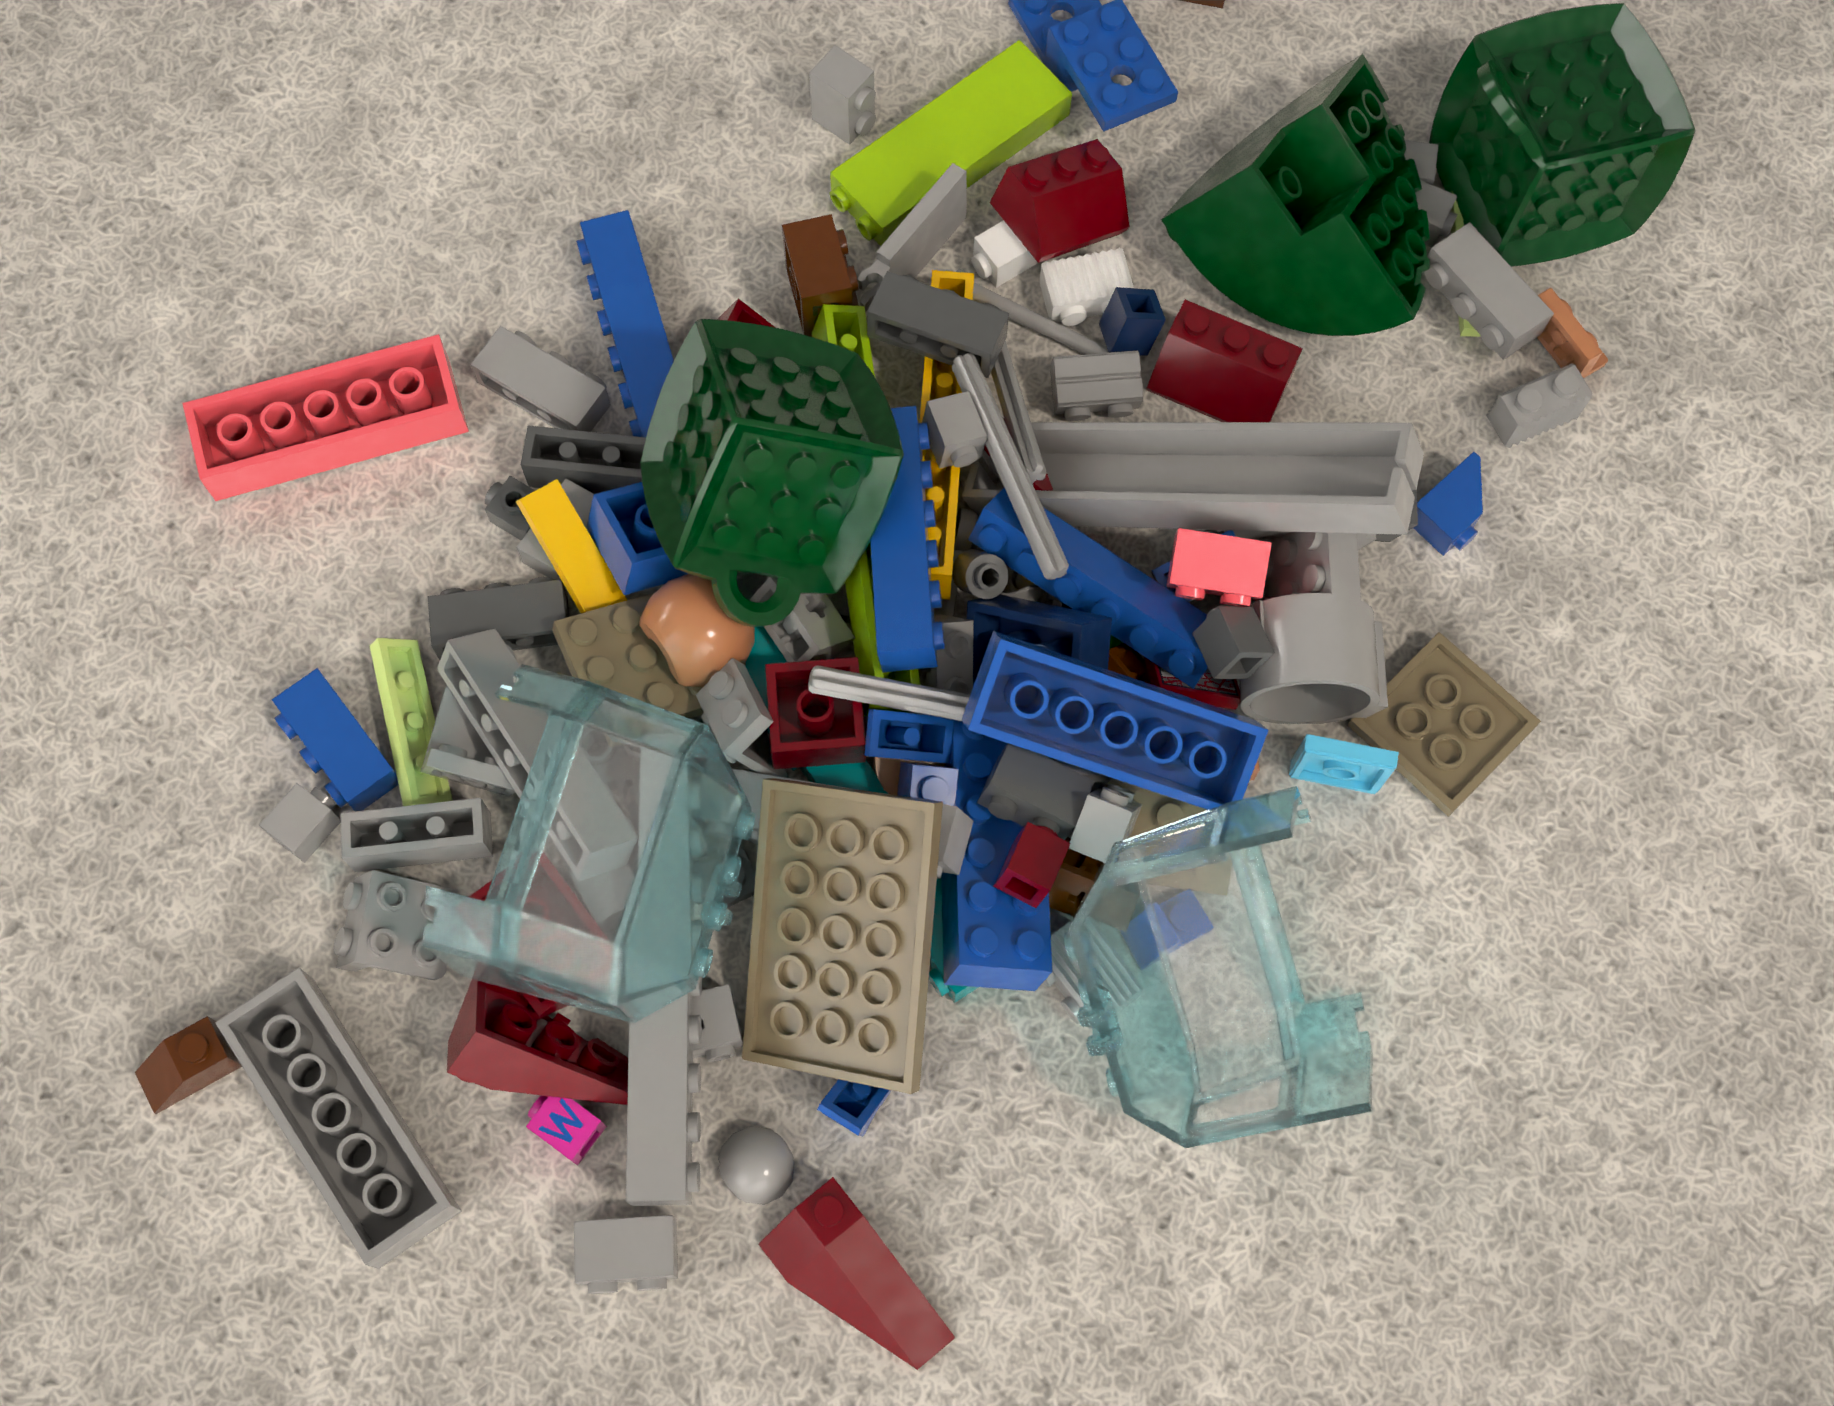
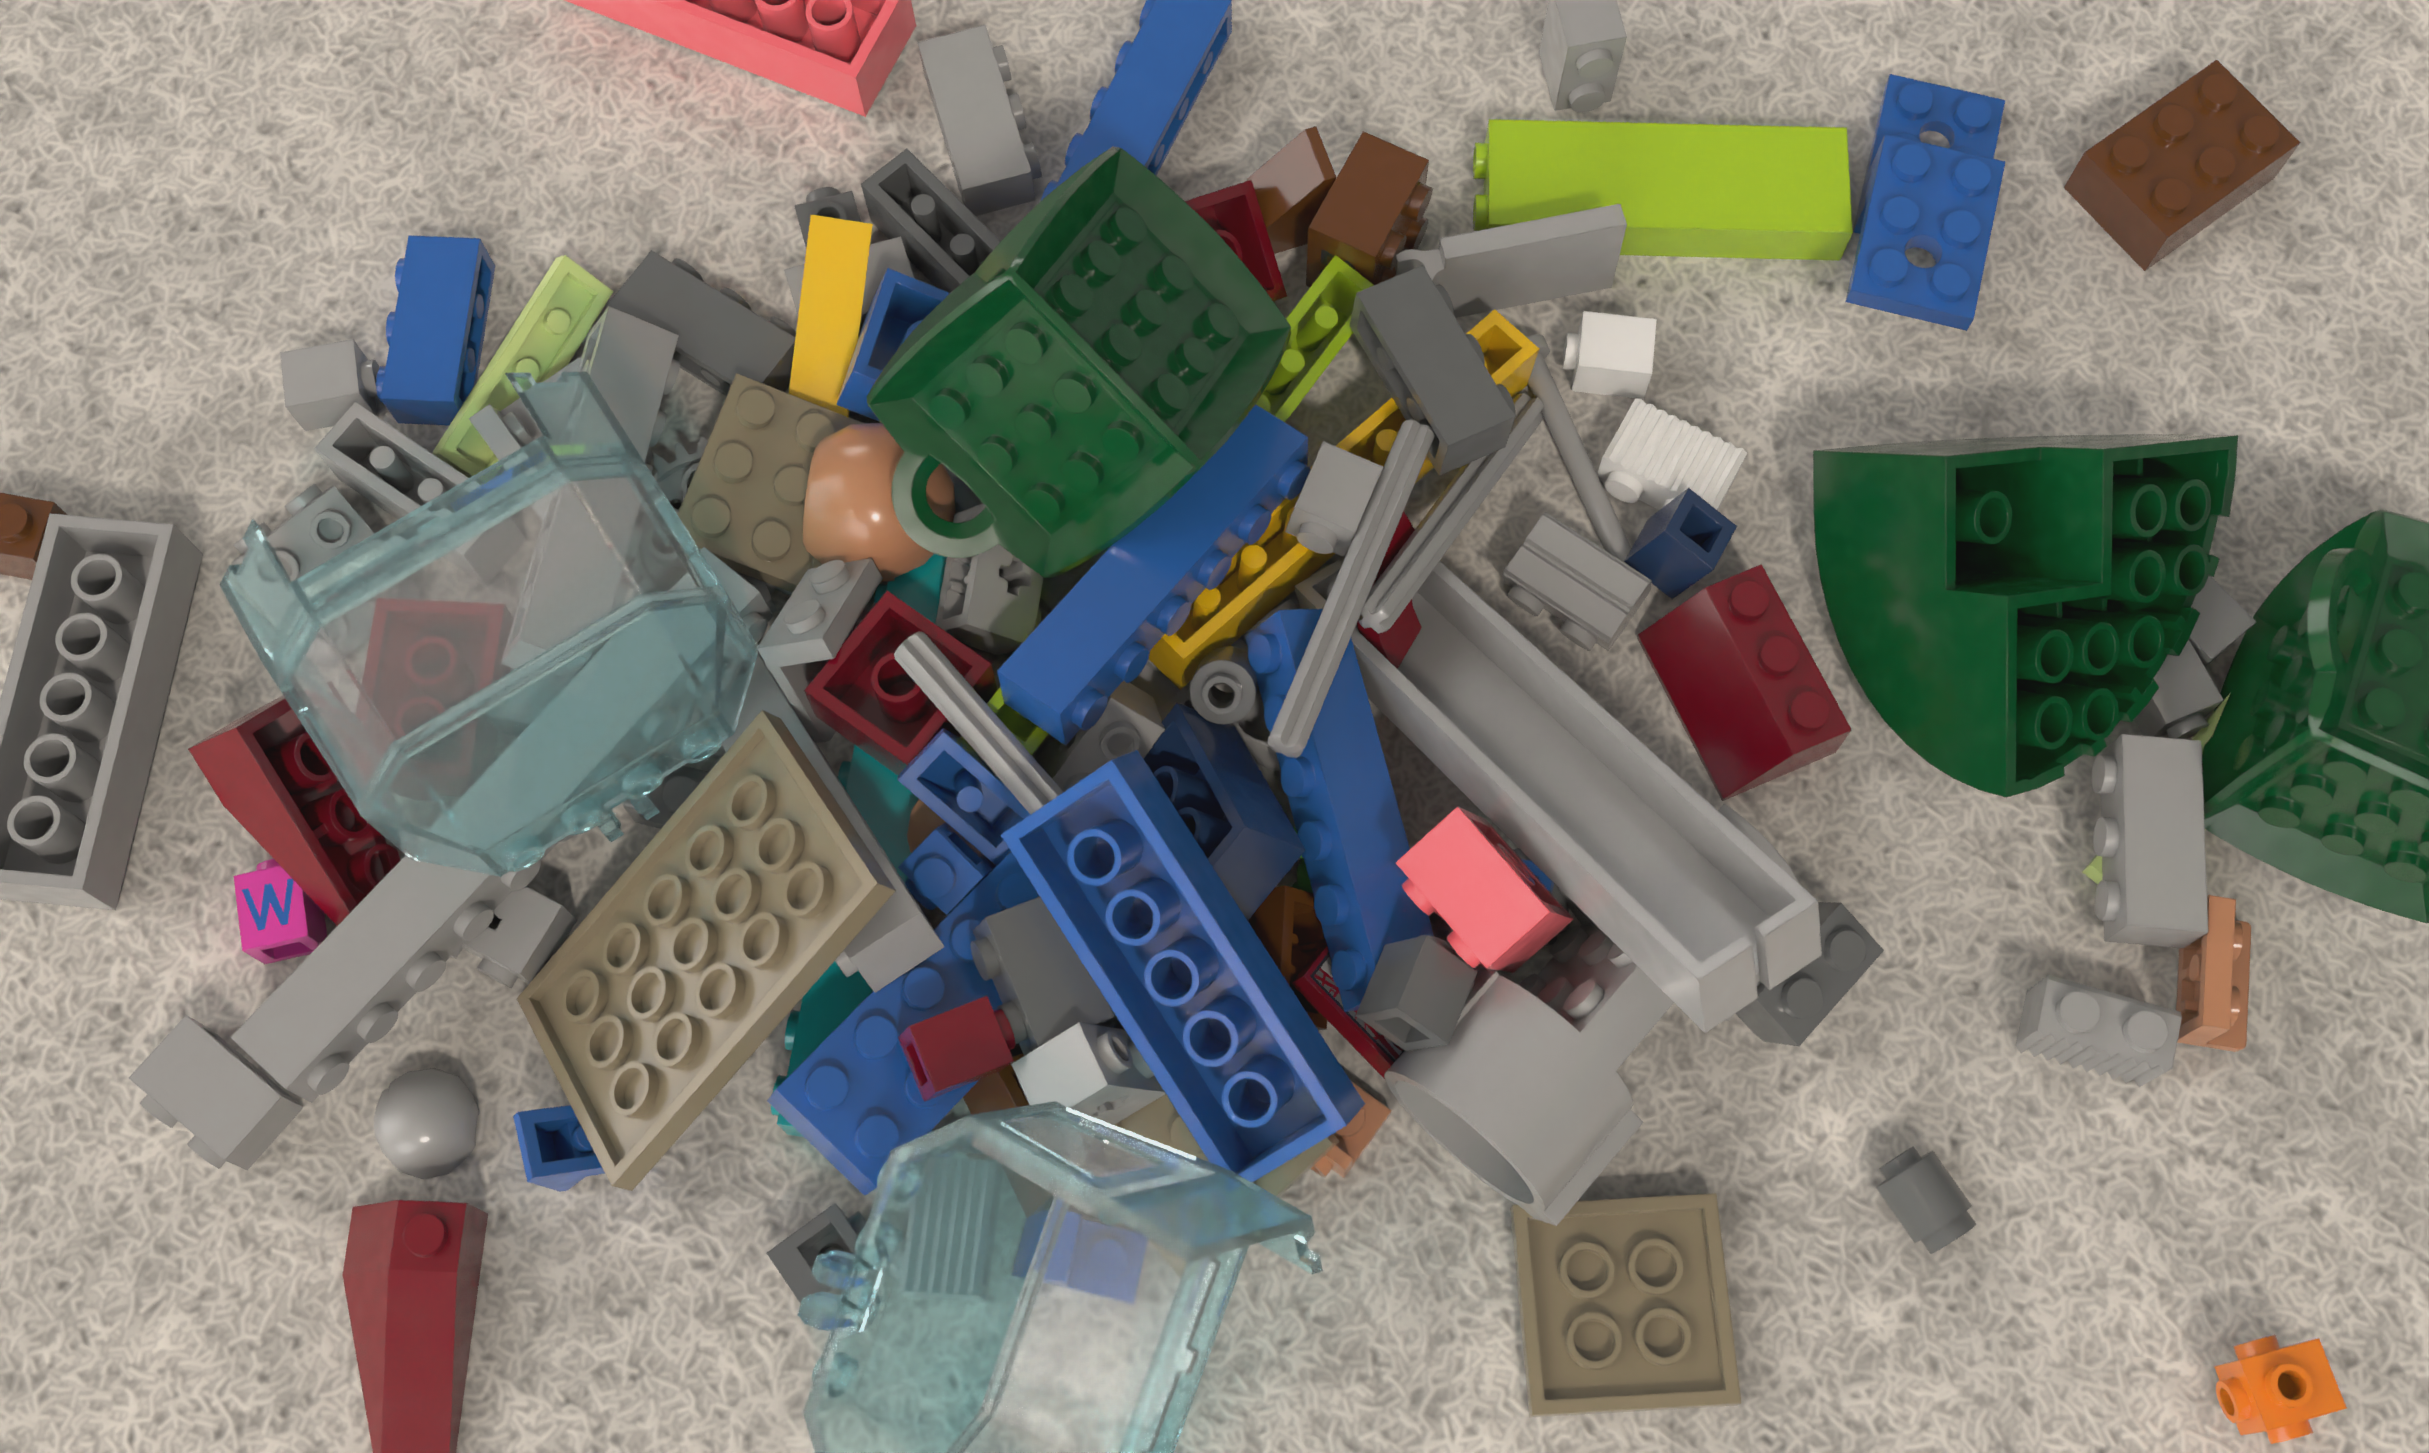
camera: 45 degrees right, 0 degrees up
dark red slope [989,139,1130,263] -> none
medium azure tile [1289,734,1399,794] -> none
blue slope [1414,452,1483,556] -> none
none -> dark grey brick [767,1203,882,1316]
none -> reddish brown slope [1247,126,1336,254]
none -> dark grey brick [1876,1146,1977,1254]
none -> orange brick [2214,1335,2347,1444]

